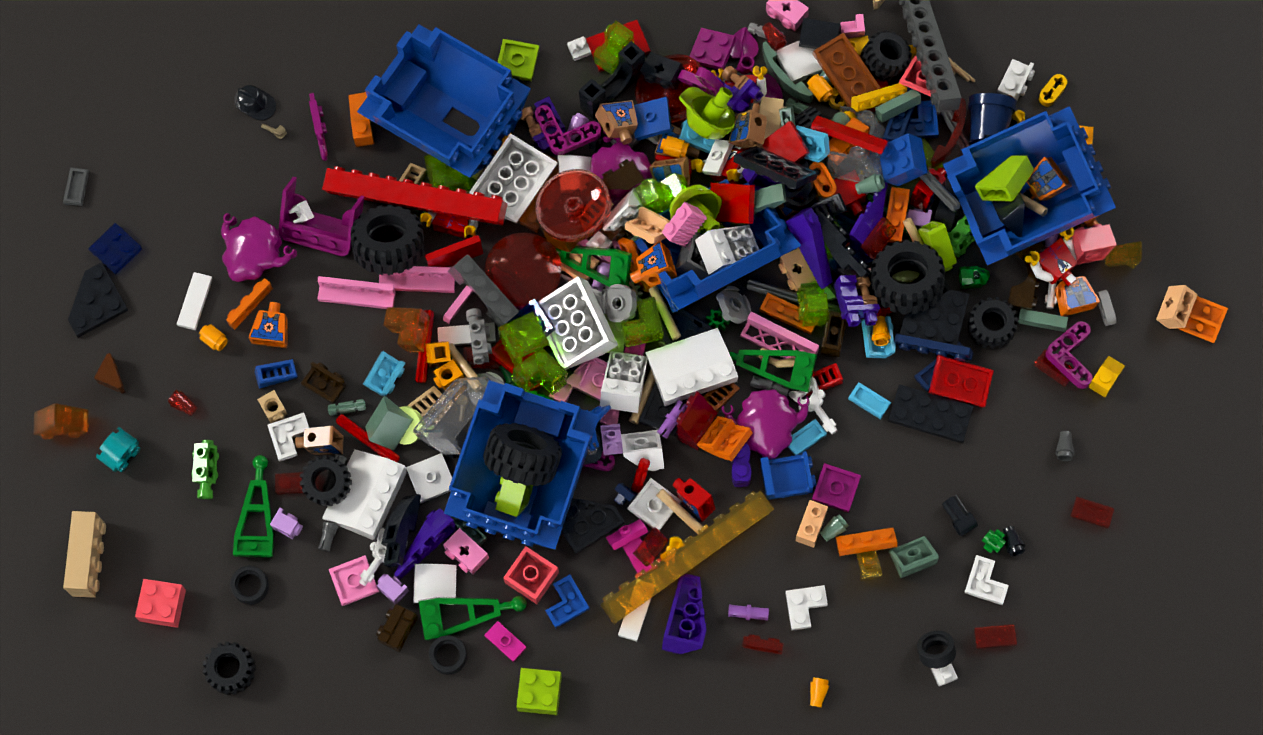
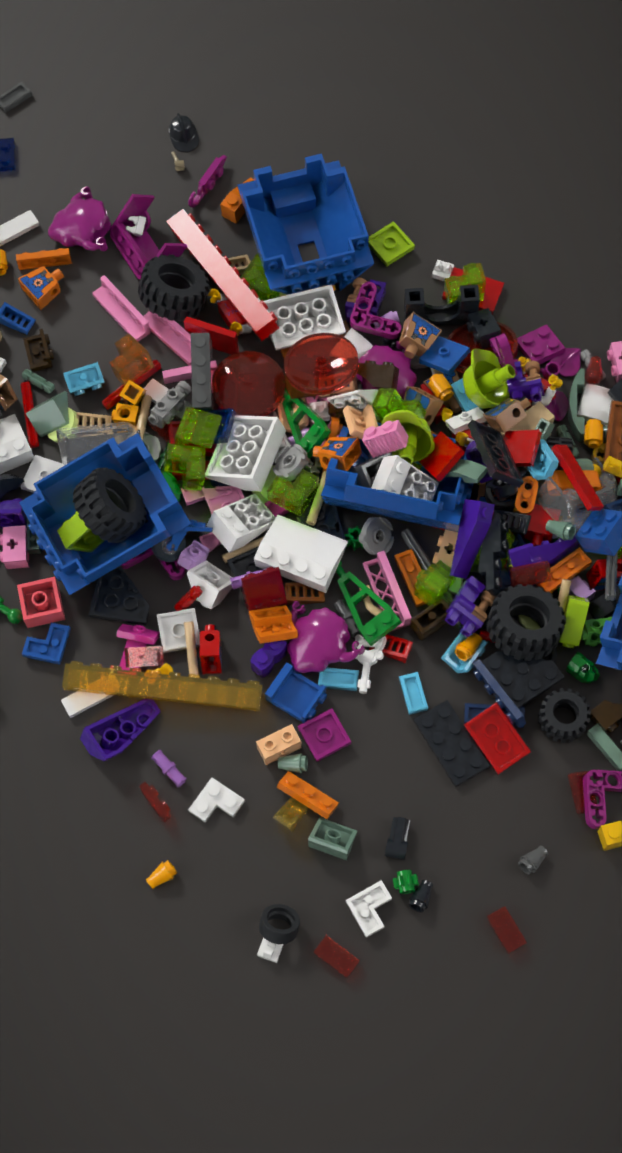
camera: 40 degrees right, 5 degrees down
dark blue tile [614,483,637,506] -> none

